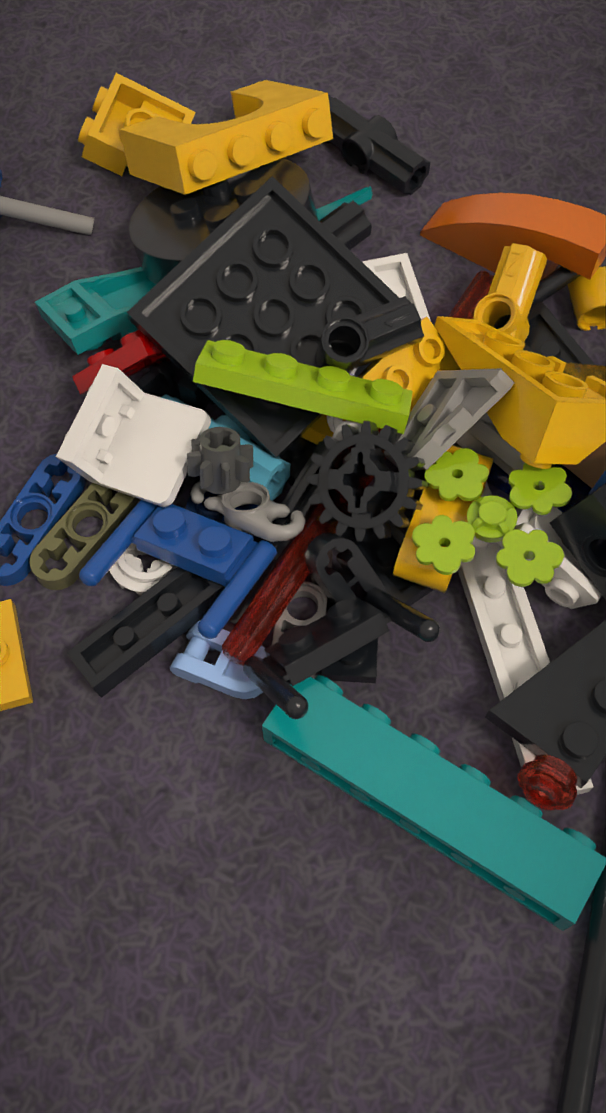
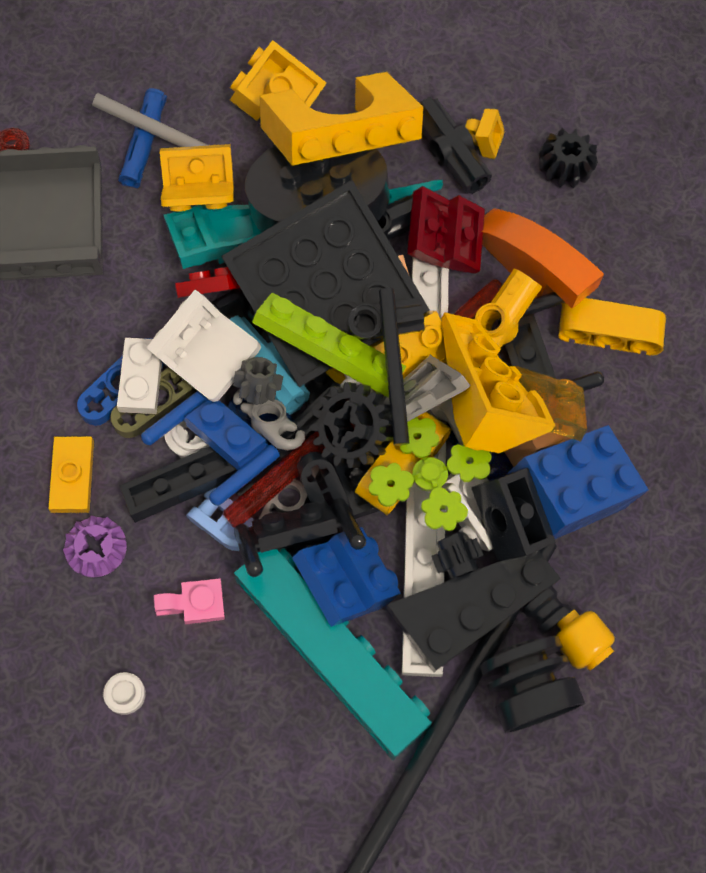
camera: 10 degrees right, 5 degrees up
clear red plate [517,755,578,811] -> none
none -> medium lavender gear [63,515,127,577]
none -> white tile [103,672,146,715]
none -> white plate [117,338,162,414]
none -> bright pink plate [154,578,225,624]
none -> yellow bracket [160,144,234,211]
none -> blue plate [292,527,401,627]
none -> black bar [379,288,410,446]
none -> dark red slope [407,186,485,274]
none -> black gear [431,532,484,580]
none -> yellow tile [465,109,505,159]
none -> black gear [539,127,598,189]

